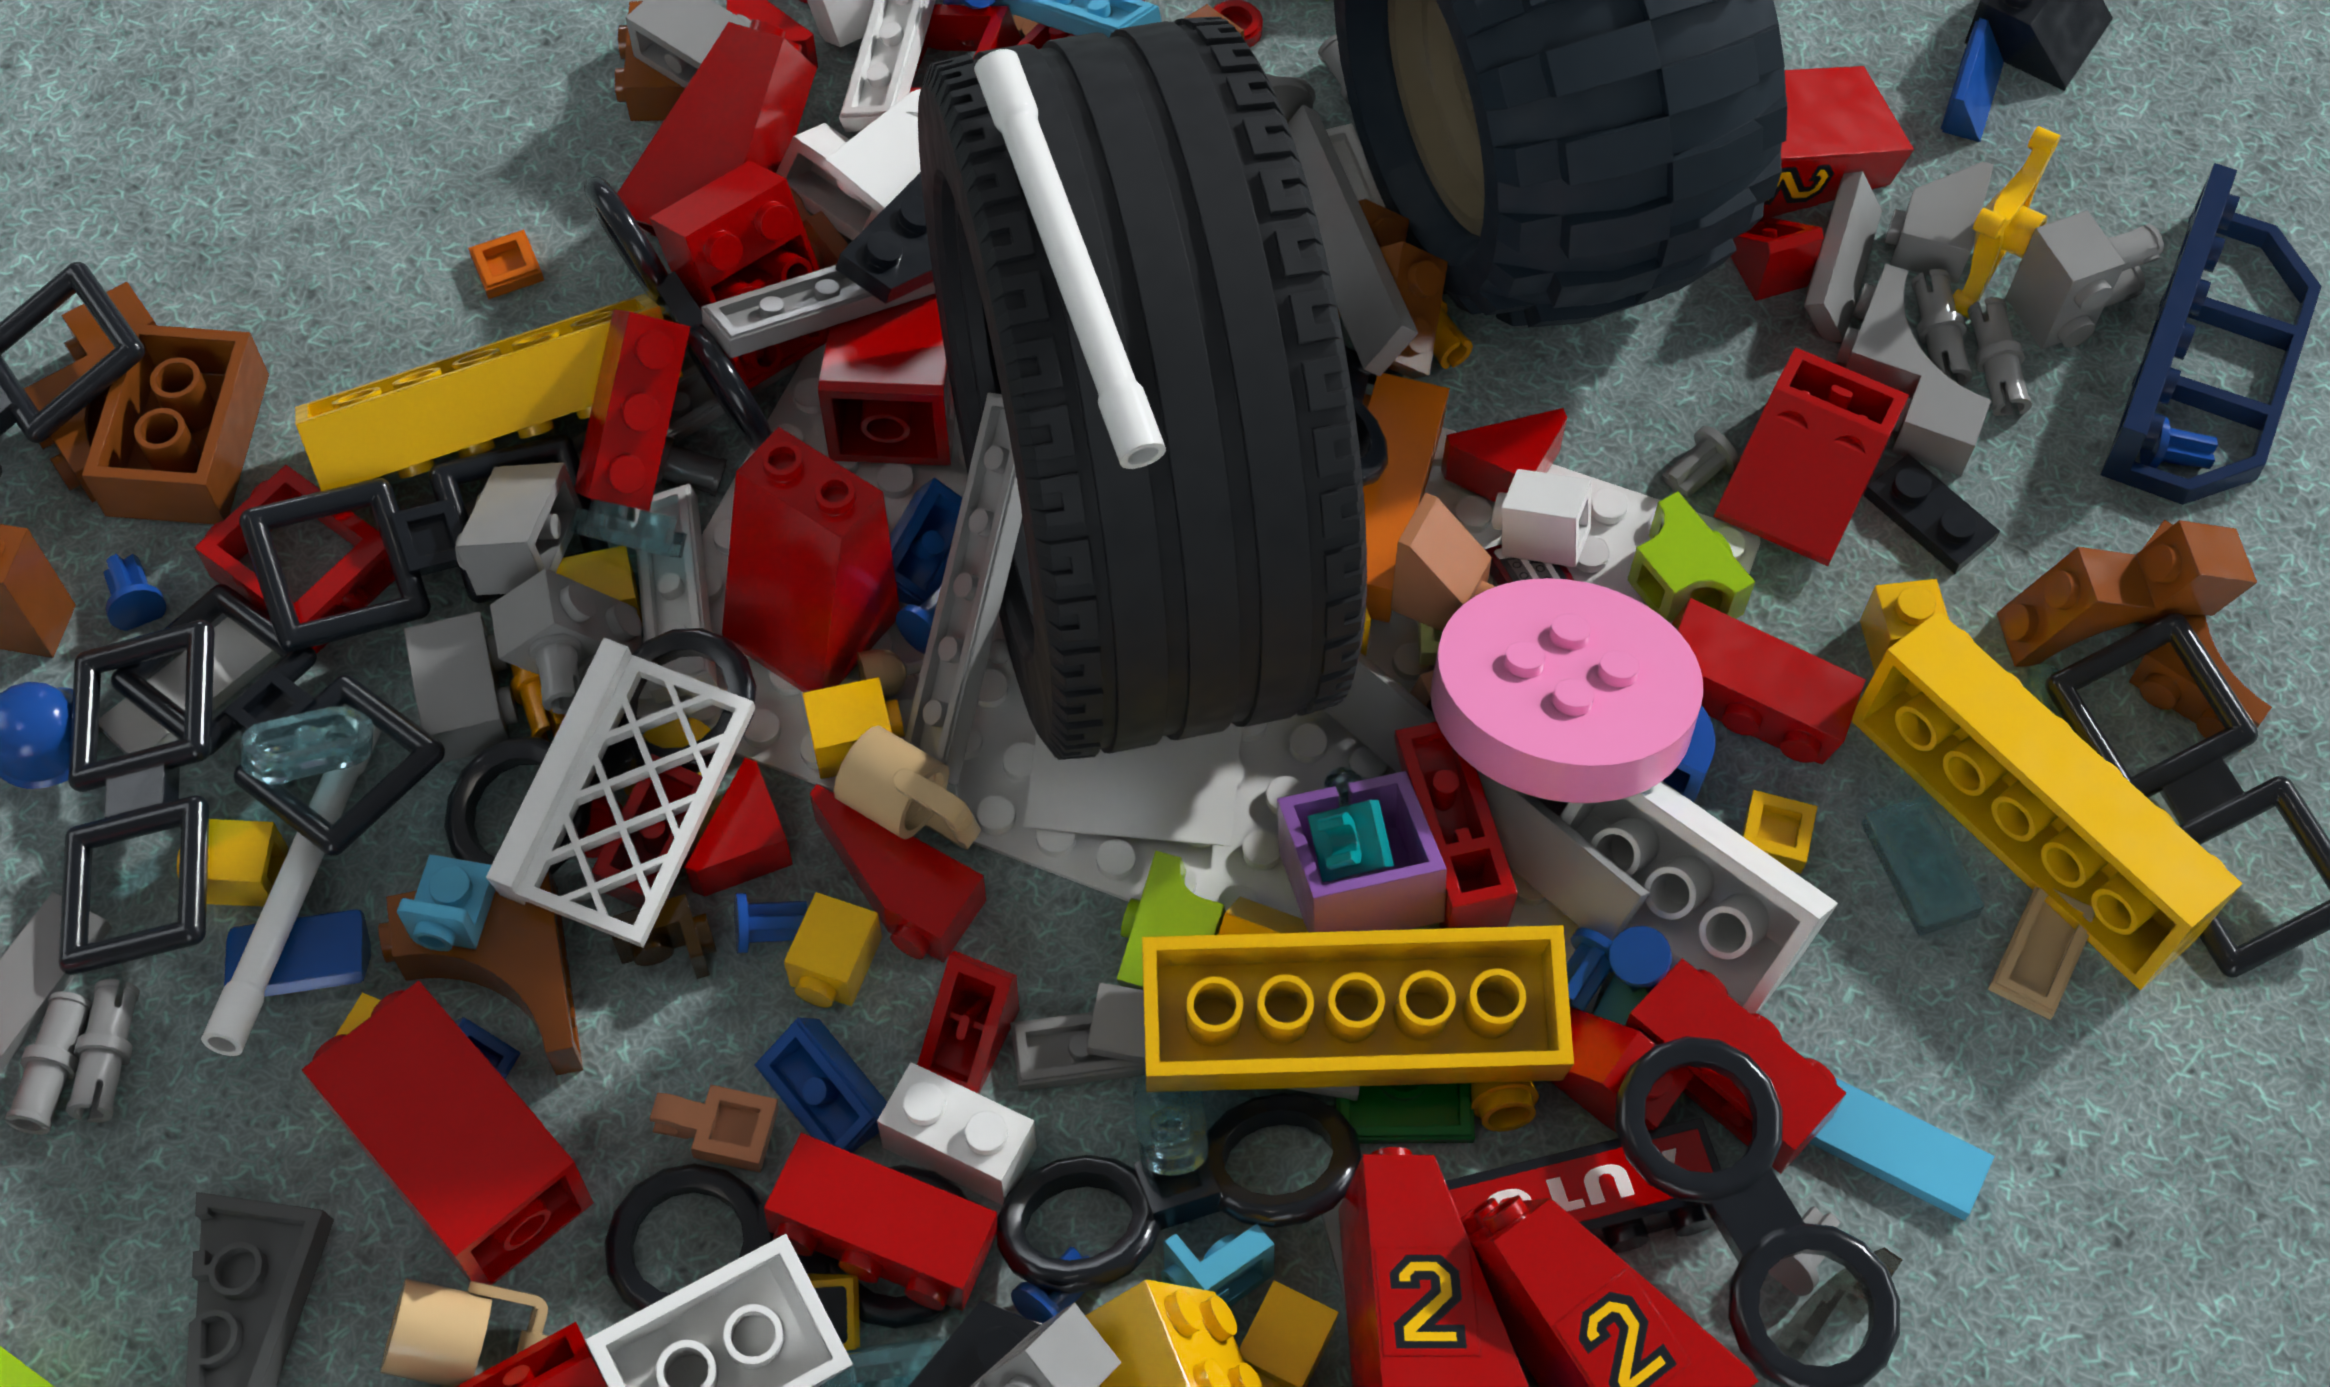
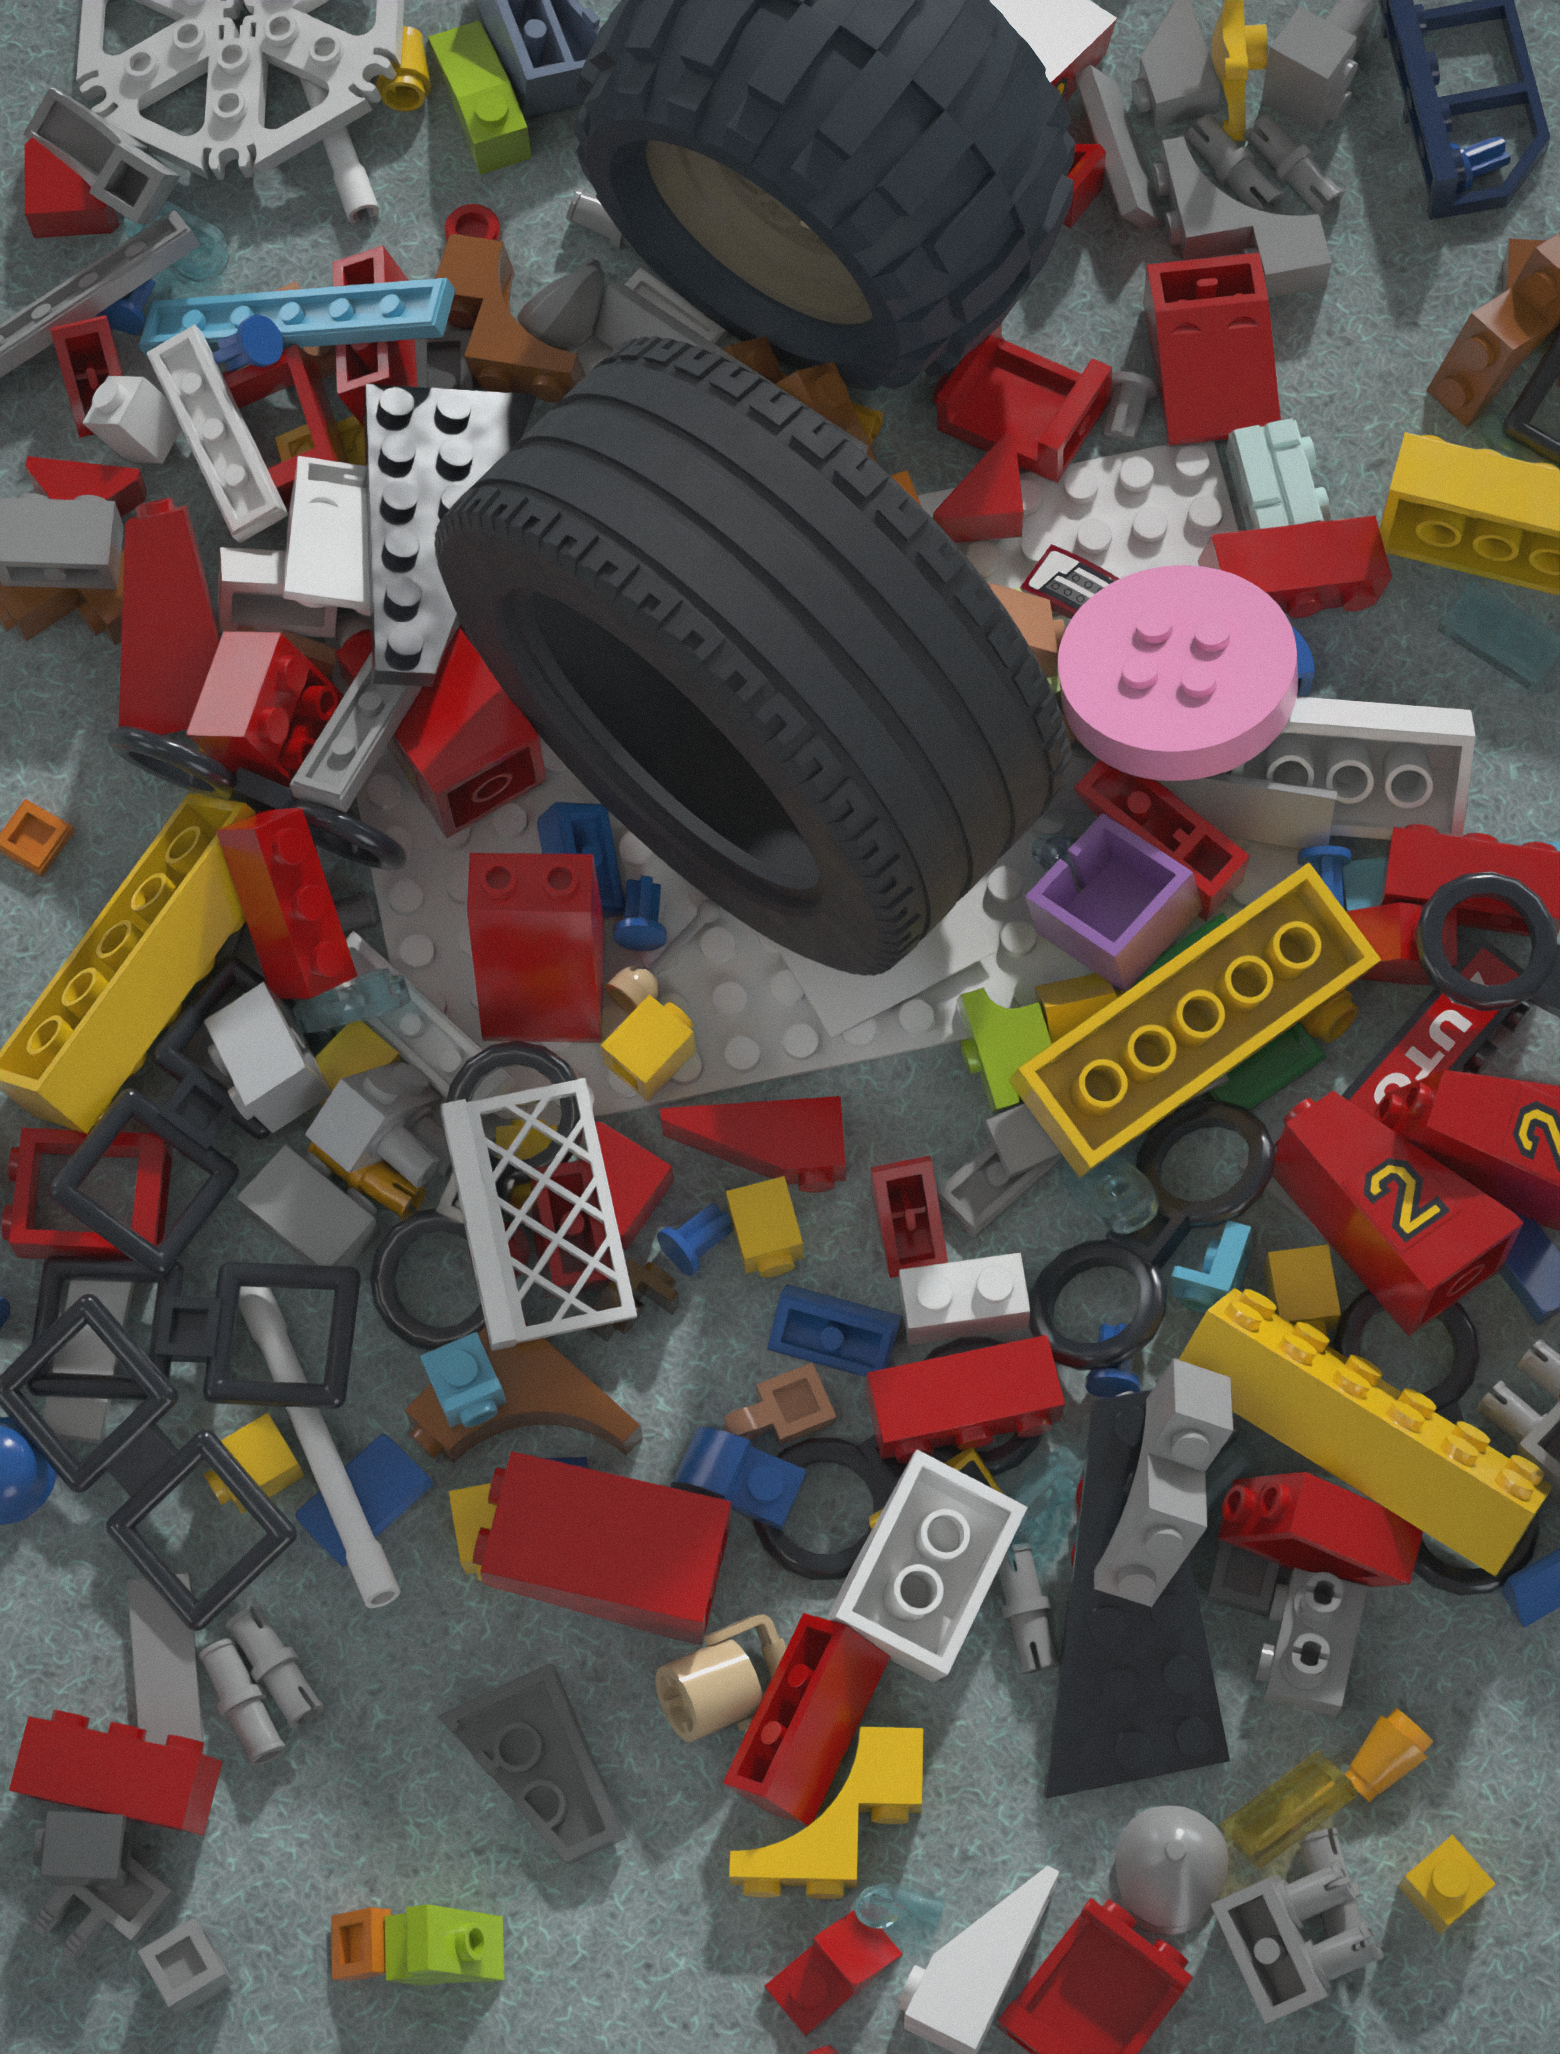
camera: 30 degrees left, 10 degrees up
clear light blue plate [241,707,374,785] -> none
tan piece [833,725,981,850] -> none
light grey tile [904,393,1022,786] -> none
white piece [974,49,1166,469] -> none
teal tile [1307,800,1394,882] -> none
white brick [1493,469,1591,567] -> none
blue piece [1609,926,1672,994] -> none
lime brick [1627,491,1755,623] -> none
yellow plate [1741,790,1818,874] -> none
yellow brick [1860,579,1949,672] -> none
black plate [1864,453,2000,574] -> none
none -> blue brick [670,1427,807,1531]
none -> red panel [933,323,1112,483]
none -> light aqua brick [1226,418,1331,530]

